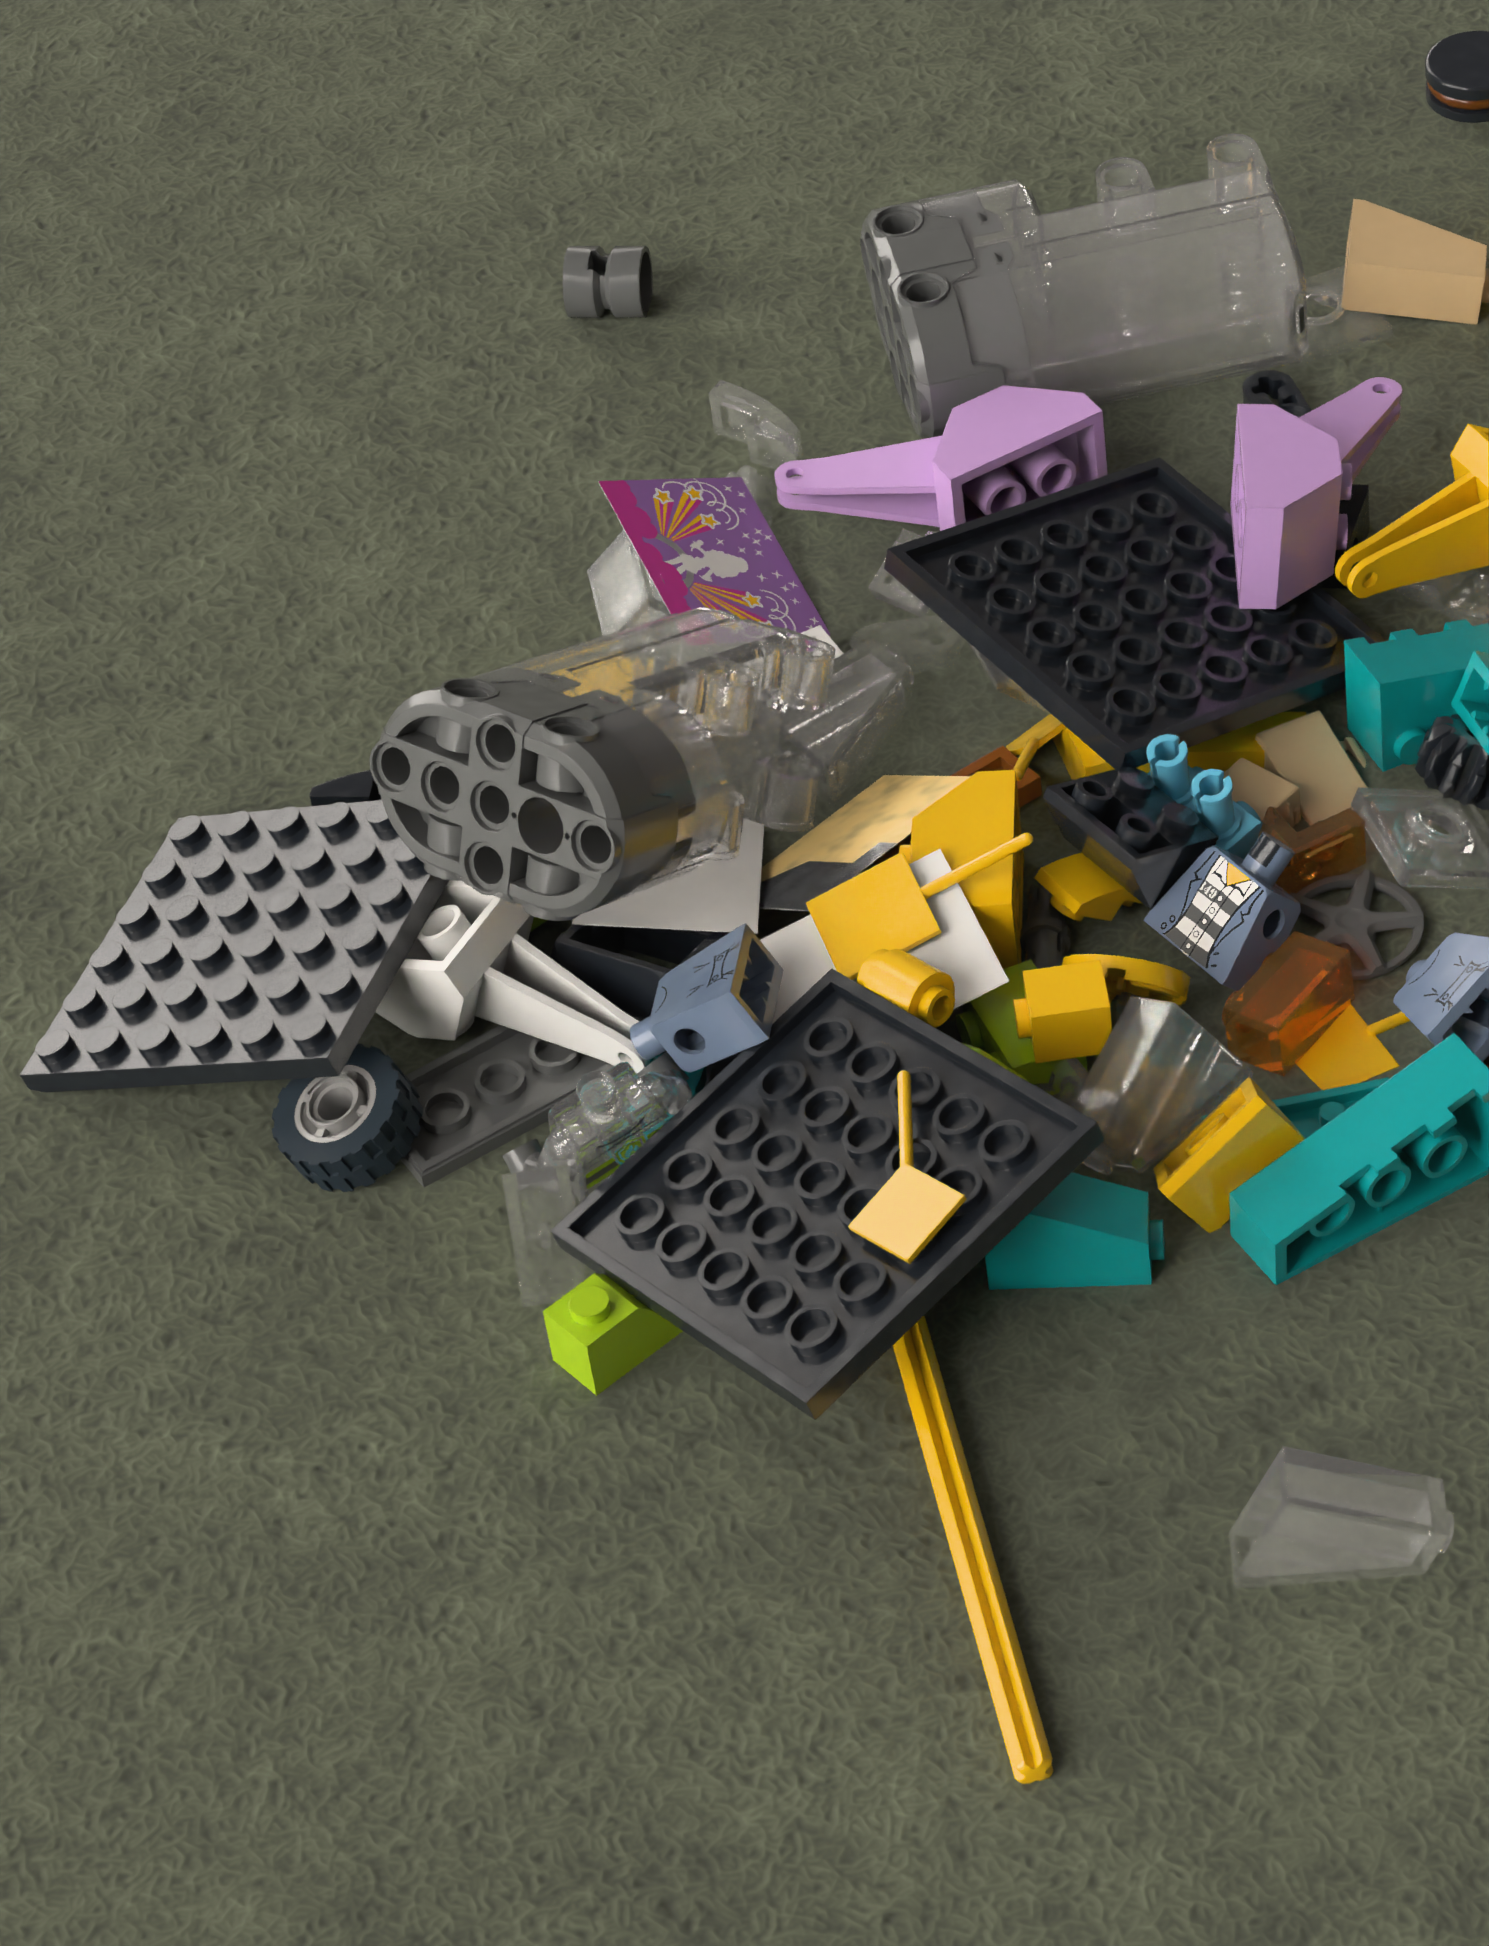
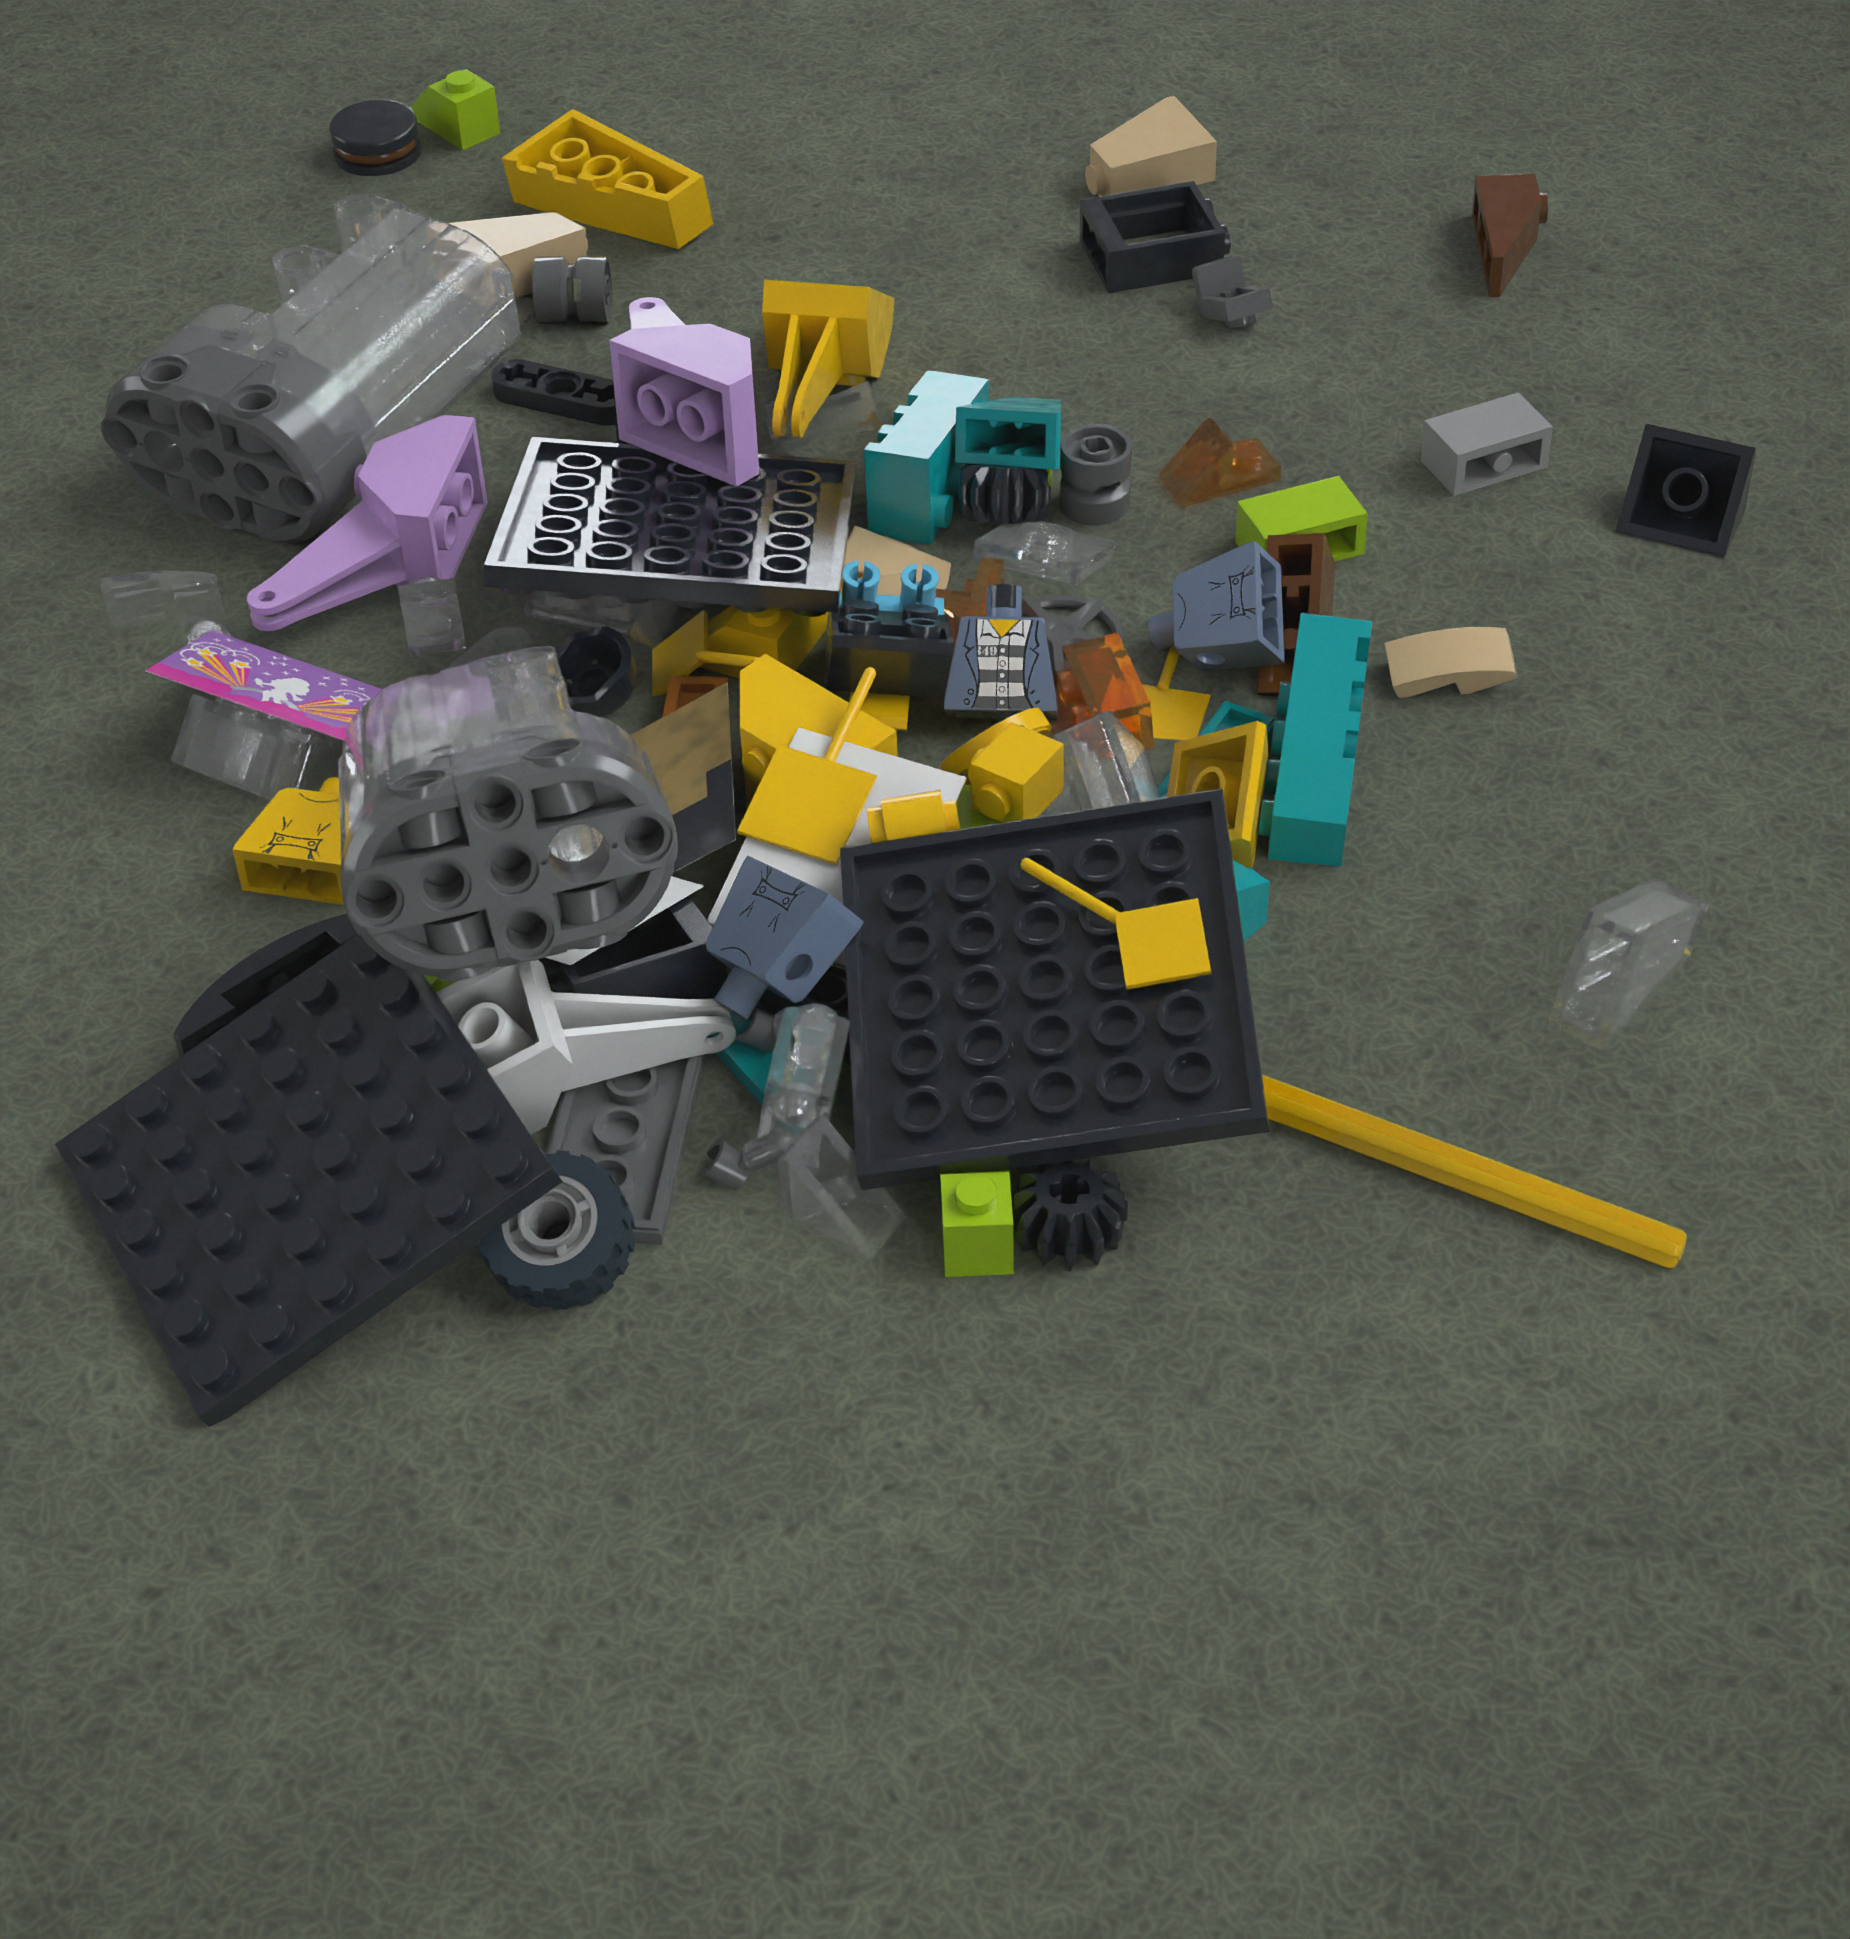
camera: 55 degrees left, 0 degrees up
none -> dark grey wheel [533,256,613,324]
none -> black helmet [544,626,637,719]
none -> black gear [1012,1158,1128,1271]

